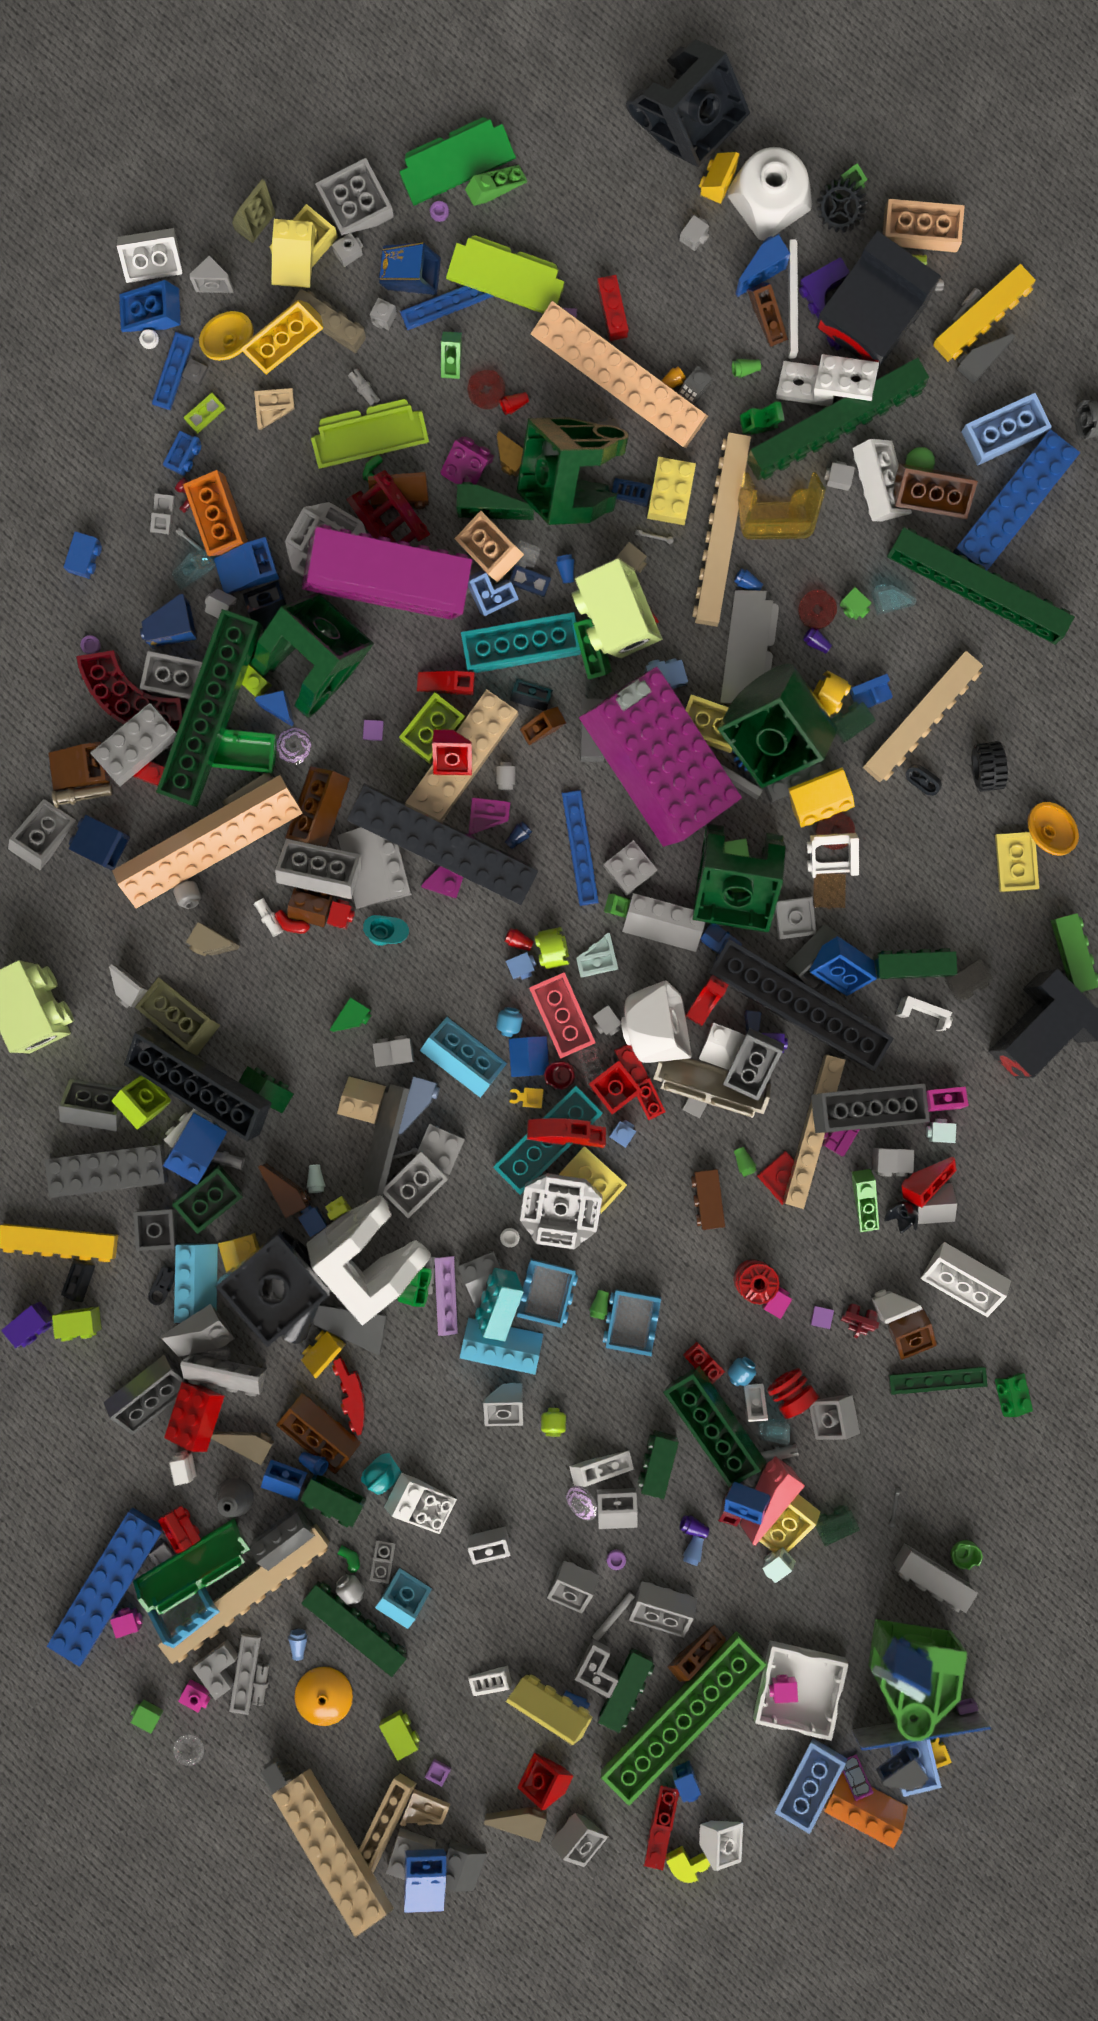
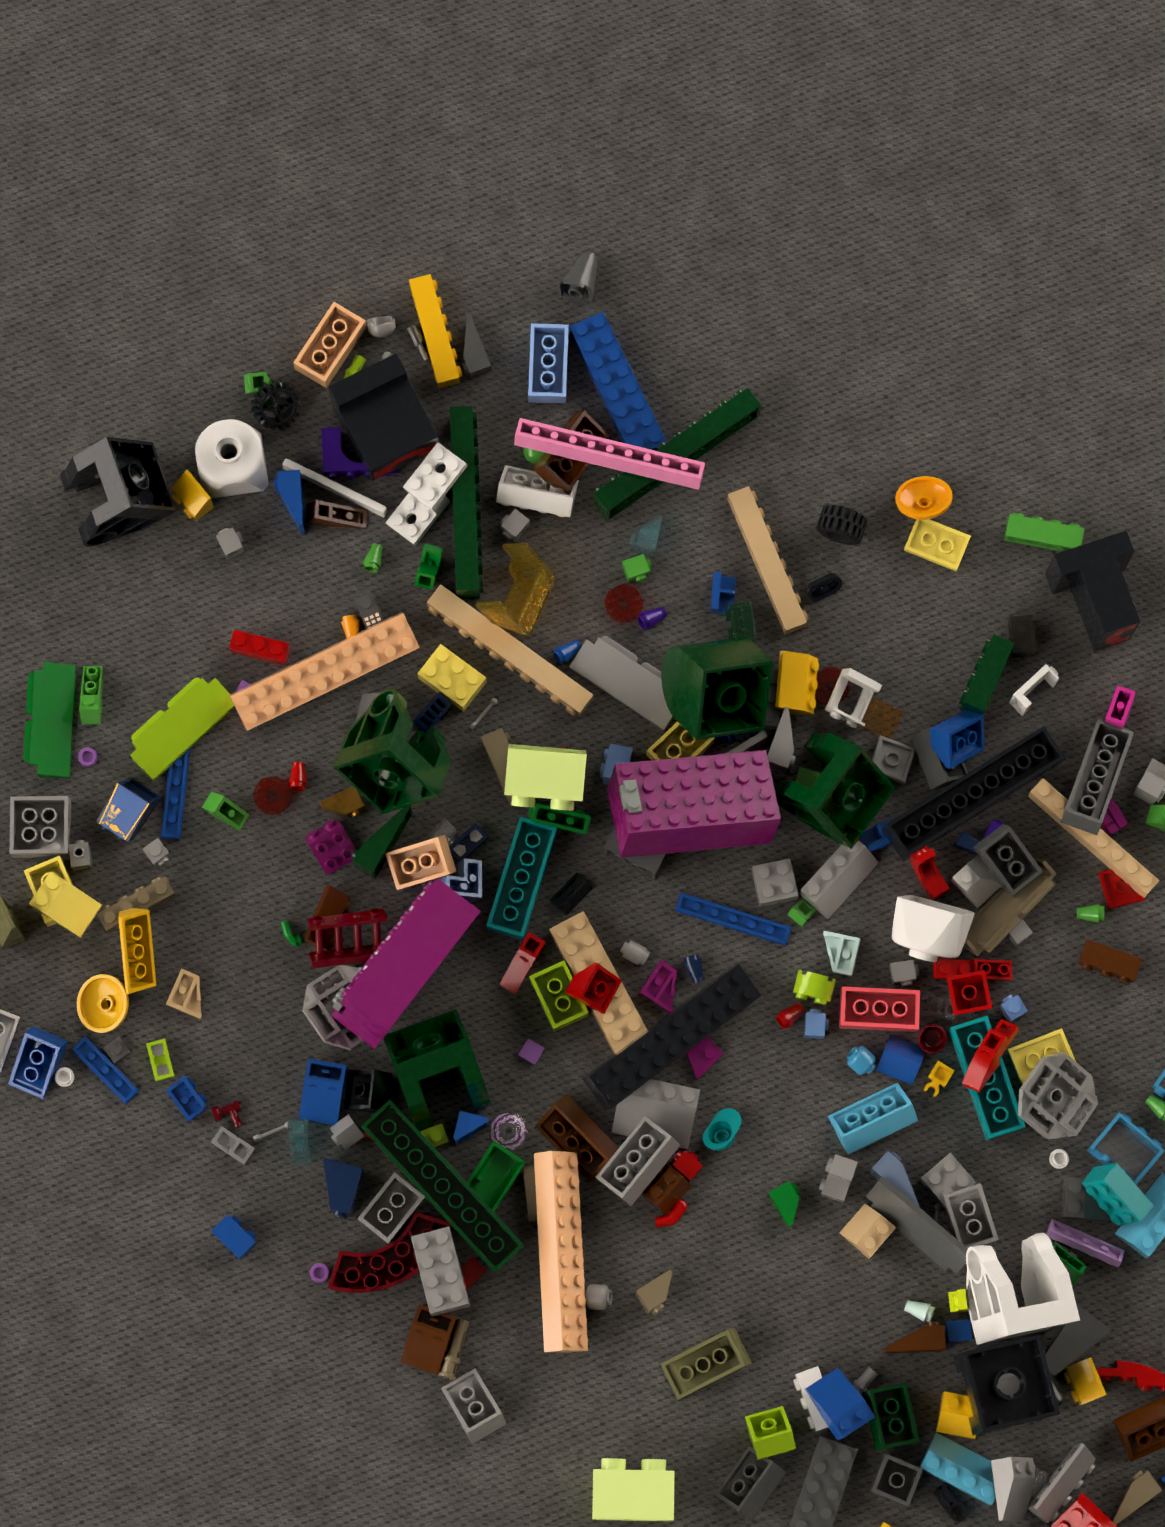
camera: 65 degrees left, 10 degrees down
dark blue slope [69,815,130,870] -> none
light grey slope [109,964,148,1008] -> none
black brick [124,1027,272,1142] -> none
orange slope [183,470,248,557] -> none
light grey slope [190,256,234,293] -> none
dark green brick [238,1066,294,1113] -> none
white pin [253,898,283,937] -> none
lime slope [311,399,429,469] -> none
light grey pin [348,369,380,407] -> none
reddish brown slope [520,707,566,746] -> none
blue cone [556,554,574,584] -> none
yellow brick [813,670,851,715] -> none
light aqua brick [926,1119,956,1143] -> none
none -> light grey hair [366,316,396,338]
none -> bright pink brick [514,418,705,490]
none -> light grey slope [767,707,796,774]

